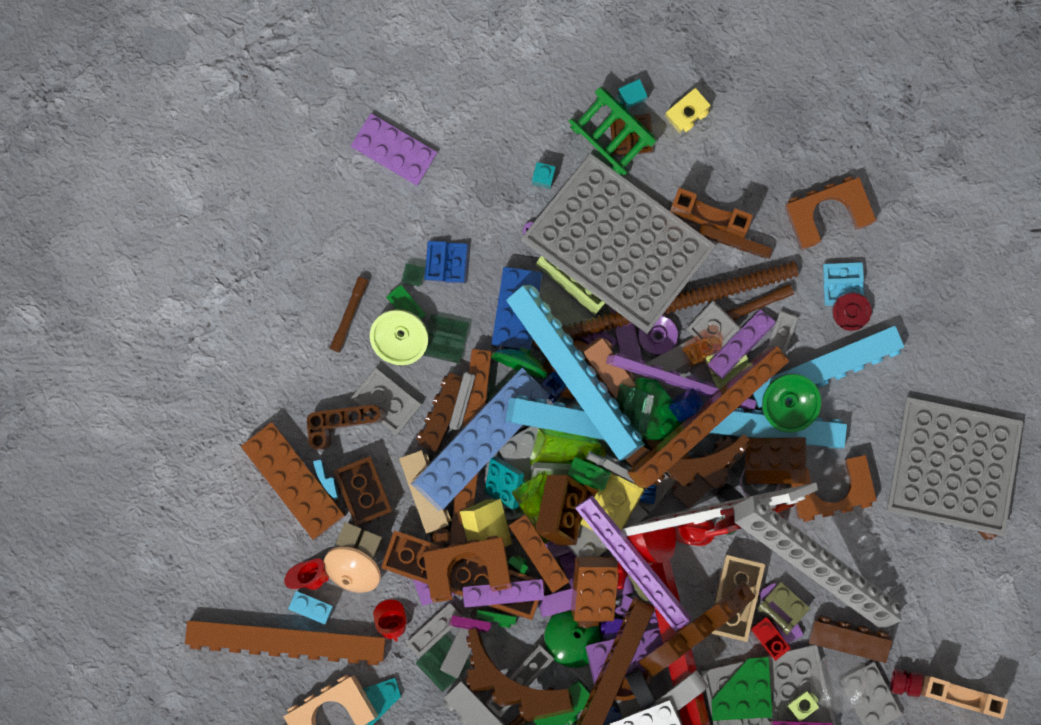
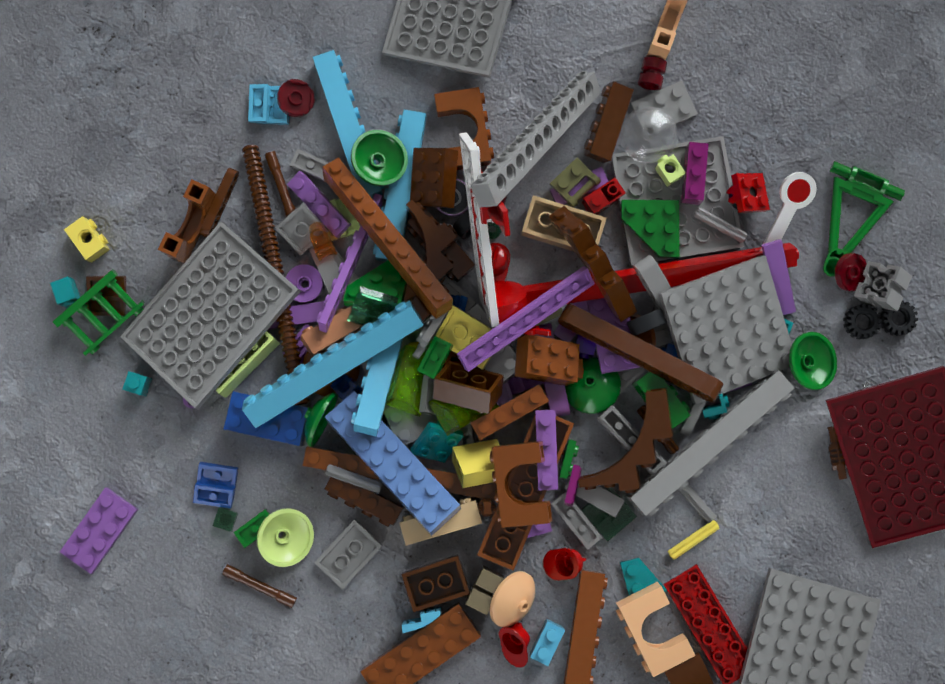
camera: 85 degrees left, 0 degrees up
reddish brown beam [307,405,386,450] -> none
clear green slope [422,314,469,364] -> none
green plate [508,555,528,575] -> none
clear blue brick [668,388,705,422] -> none
dark orange arch [784,176,876,251] -> none

